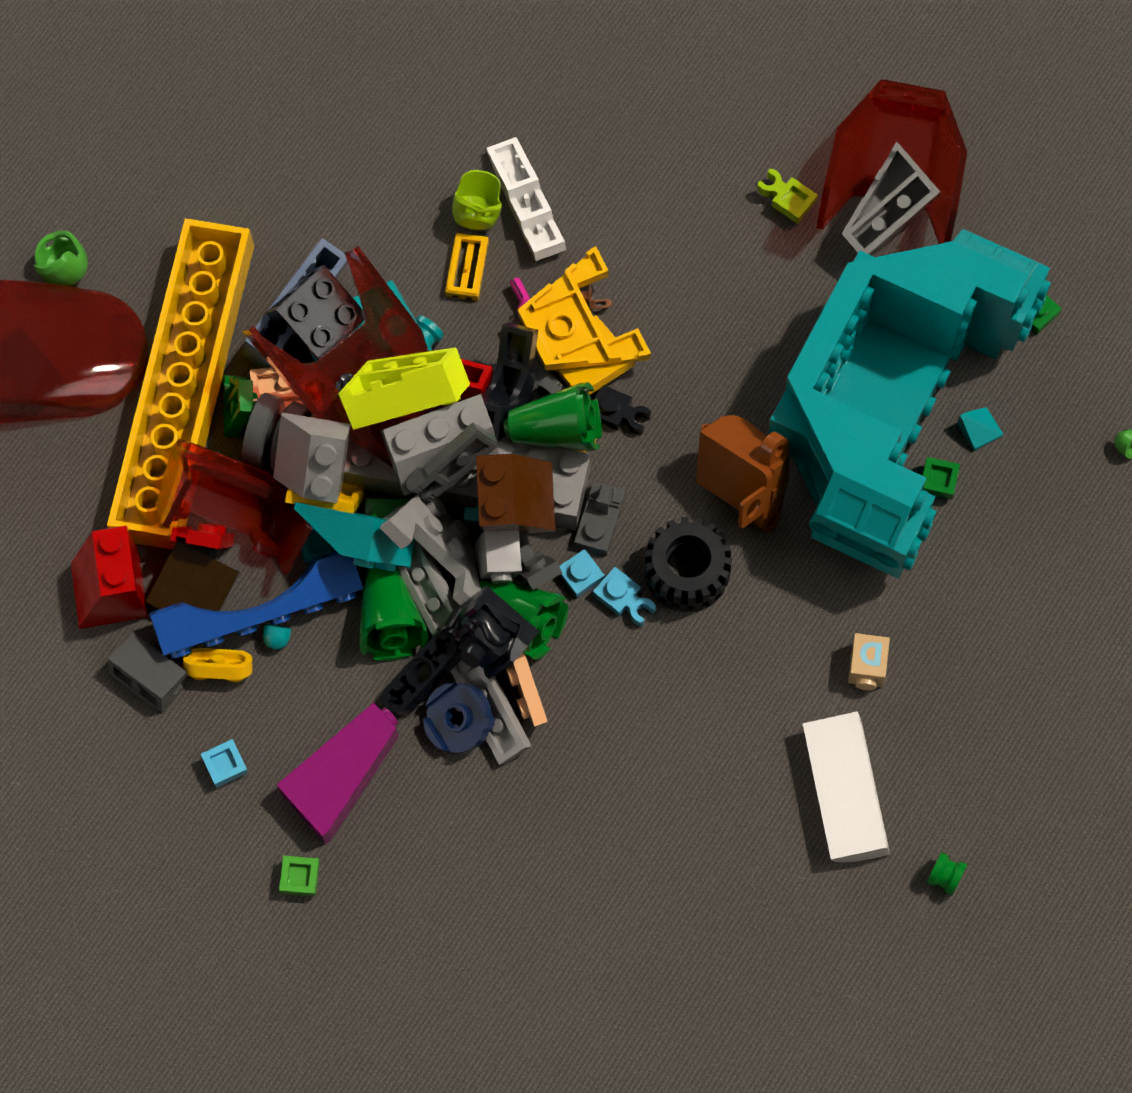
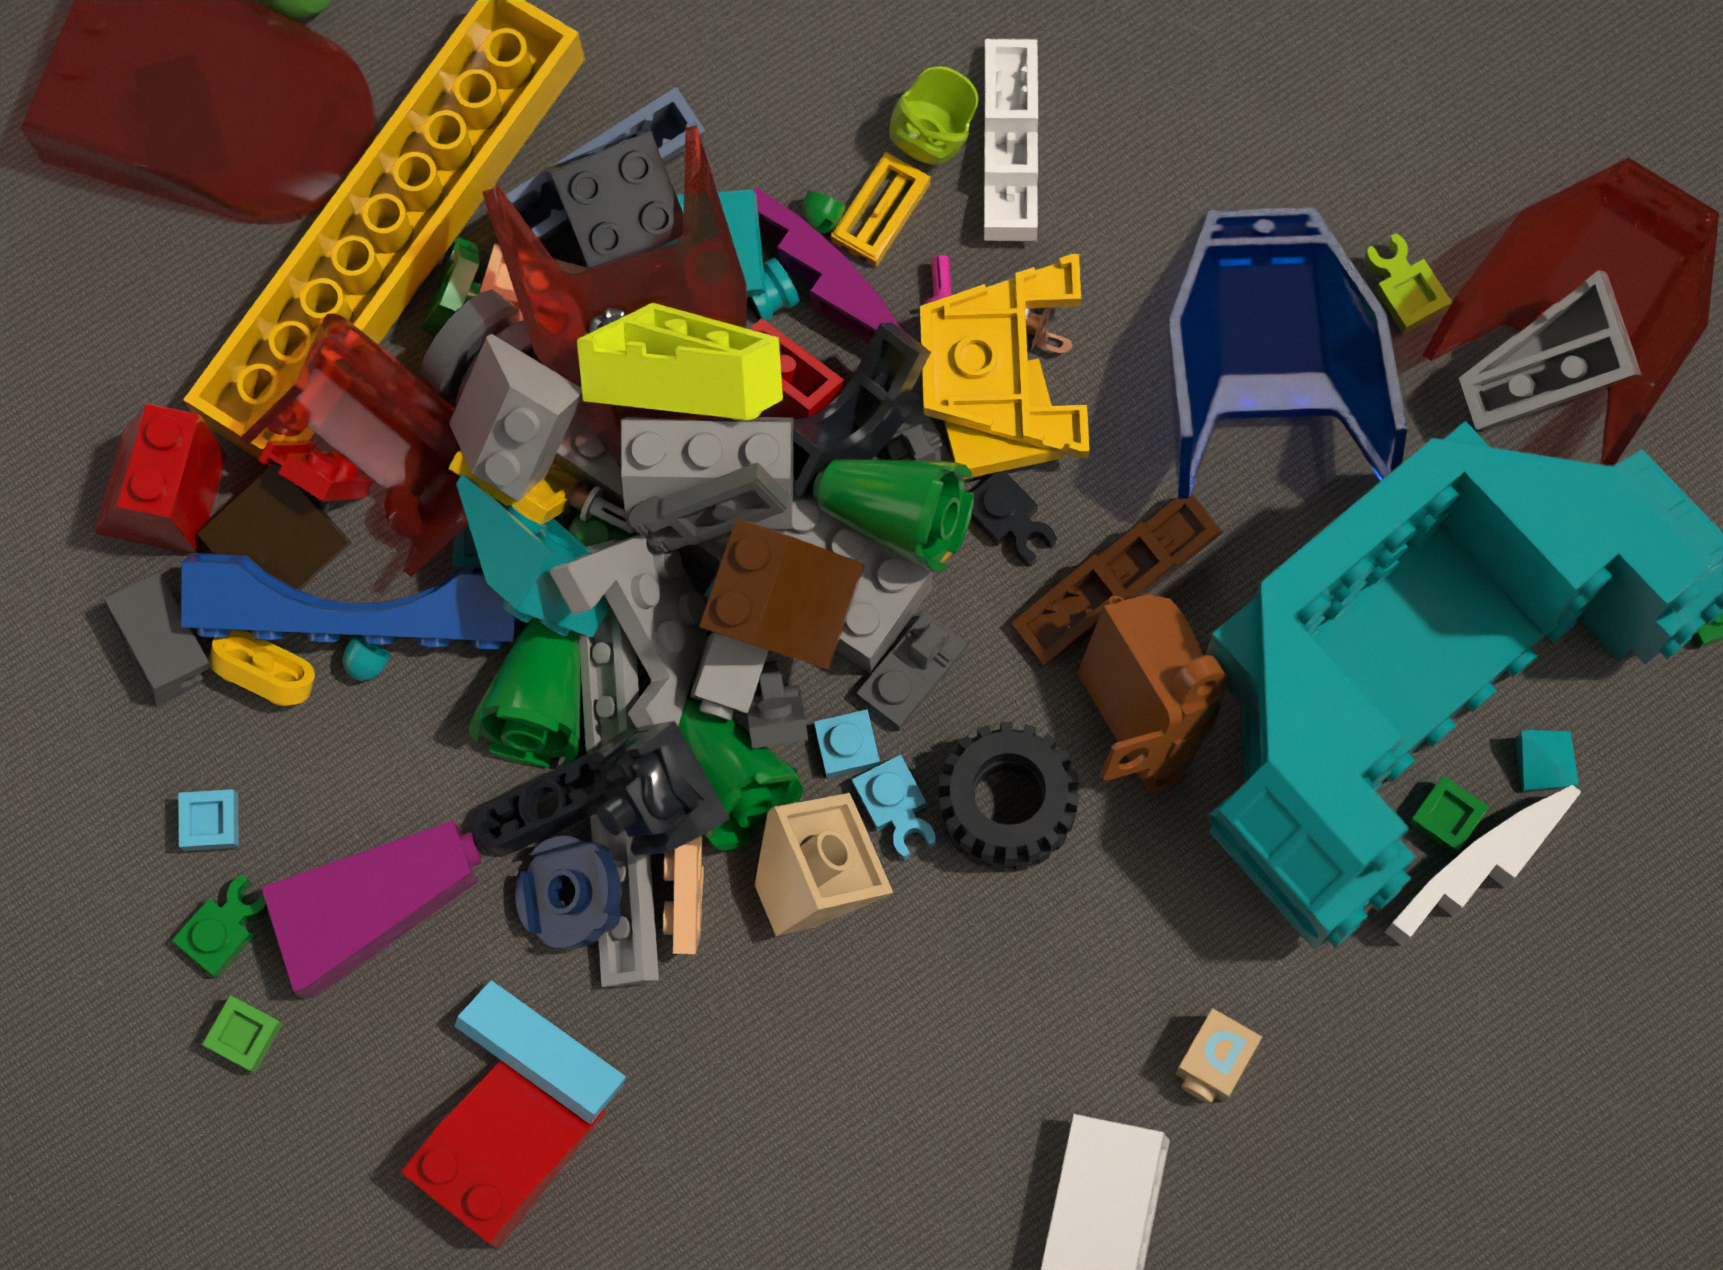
camera: 25 degrees right, 5 degrees up
none -> green plate [172,875,268,979]
none -> red slope [401,1060,606,1249]
none -> medium azure tile [455,980,626,1124]
none -> white piece [551,467,634,534]
none -> magenta slope [753,187,901,344]
none -> tan slope [755,793,893,936]
none -> green hinge [800,190,846,234]
none -> reddish brown slope [1011,489,1224,666]
none -> clear blue windscreen [1168,207,1407,499]
none -> white slope [1385,785,1581,946]

